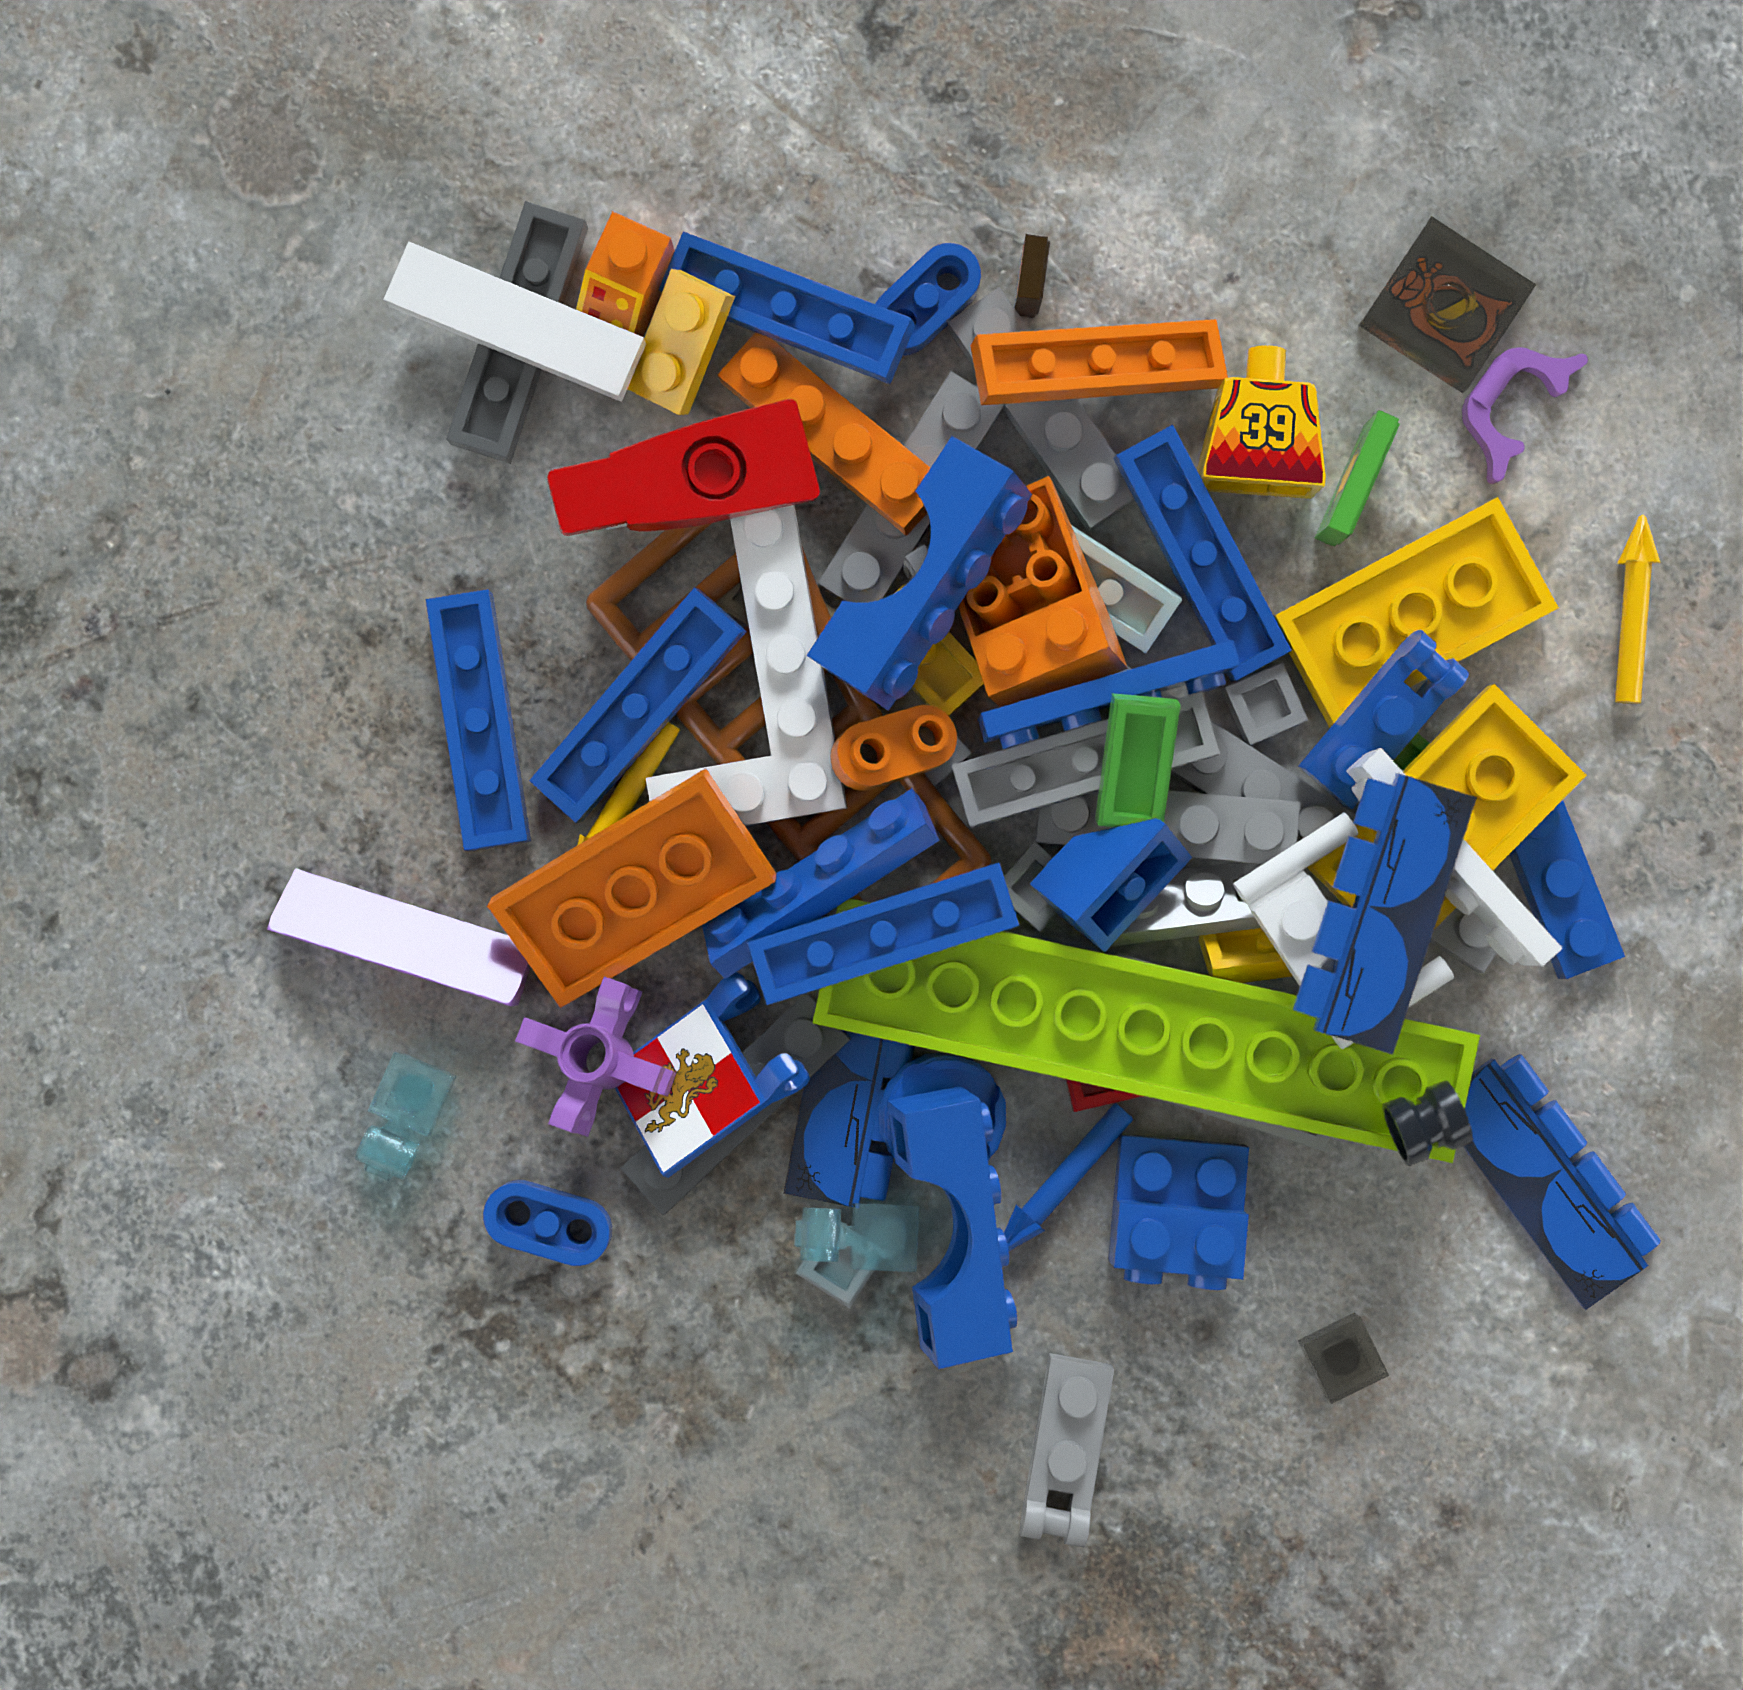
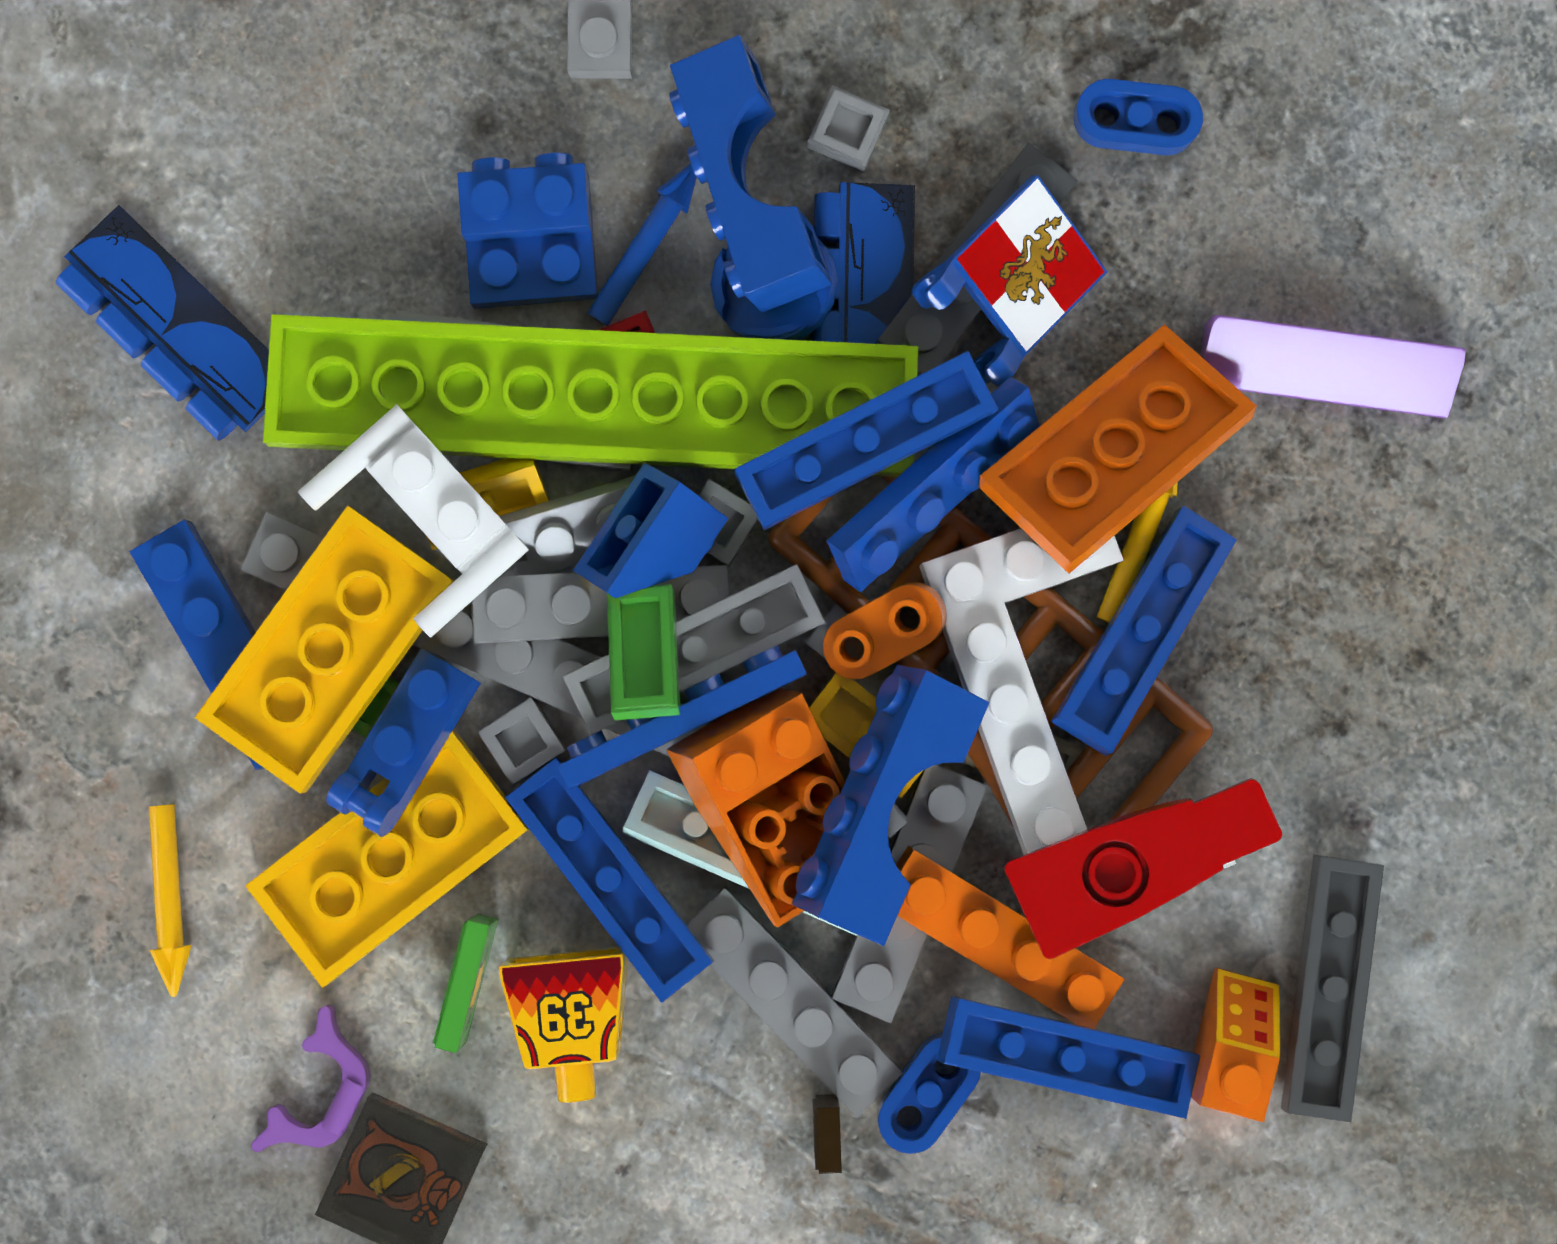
camera: 175 degrees right, 0 degrees up
clear light blue plate [355,1051,457,1181] -> none
white tile [383,241,646,402] -> none
blue plate [425,589,531,851] -> none
medium lavender pin [515,977,677,1137] -> none
yellow plate [627,269,735,415] -> none
clear light blue plate [794,1203,919,1272] -> none
orange plate [970,319,1228,406] -> none
blue windscreen [1293,773,1477,1055] -> none
clear smoke plate [1298,1312,1389,1404] -> none
white plate [1346,748,1562,966] -> none
black wheel [1382,1080,1473,1166] -> none

